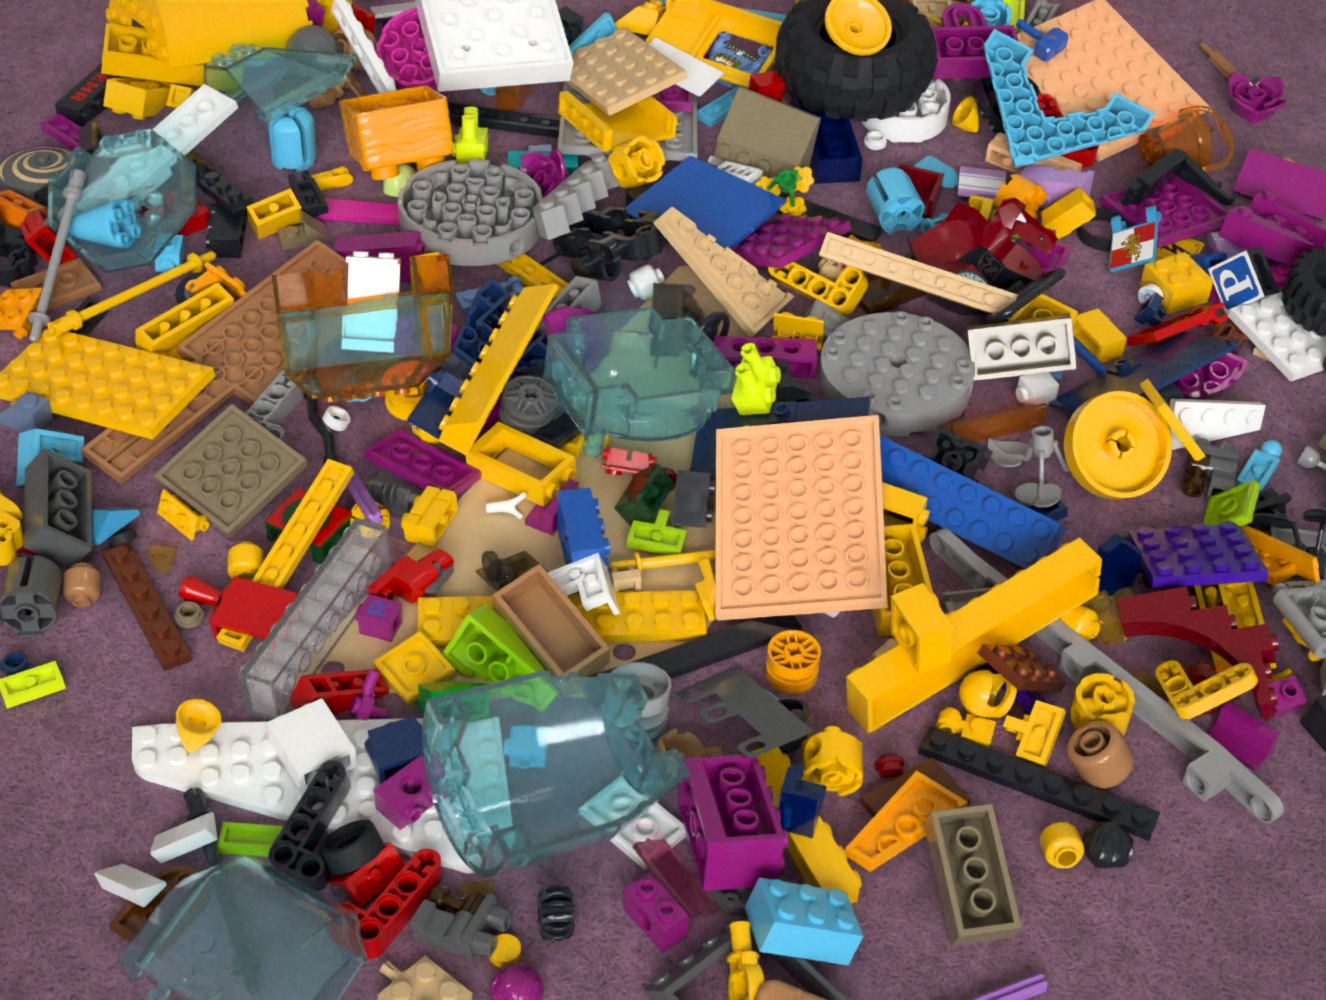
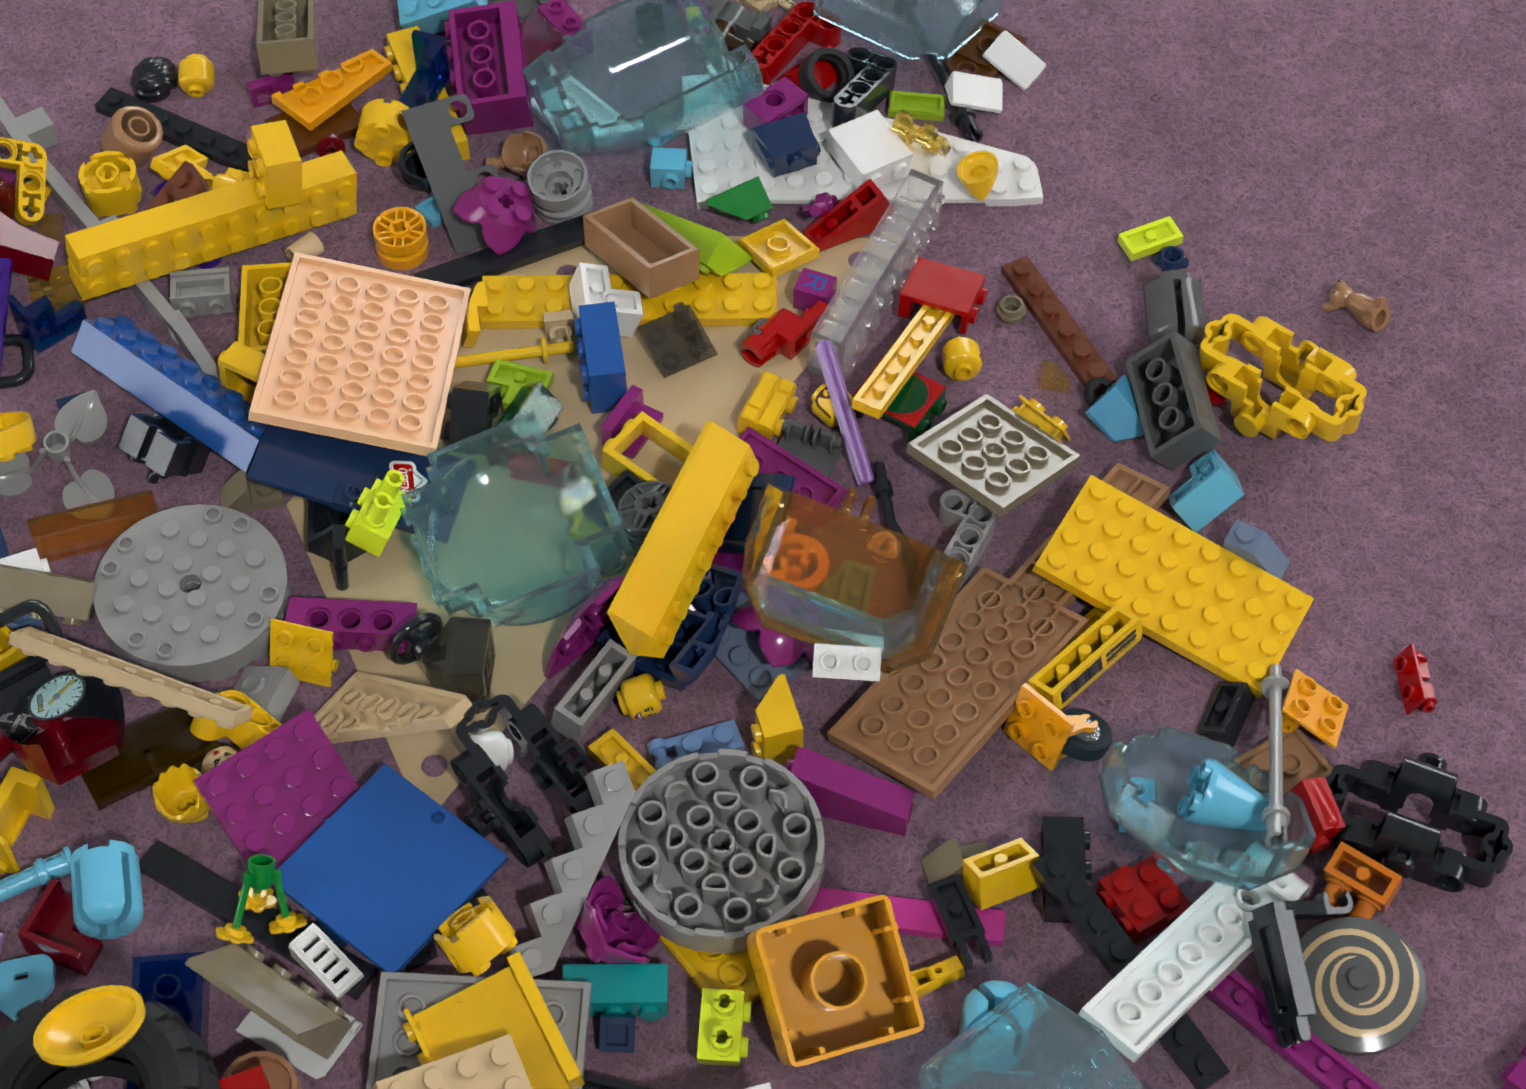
camera: 175 degrees left, 10 degrees up
yellow bar [47,251,216,338] -> none
medium nougat head [63,563,101,608] -> none
red cone [178,575,223,607] -> none
white bar [486,492,527,519] -> none
none -> magenta brick [453,176,536,256]
none -> clear yellow plate [891,109,951,157]

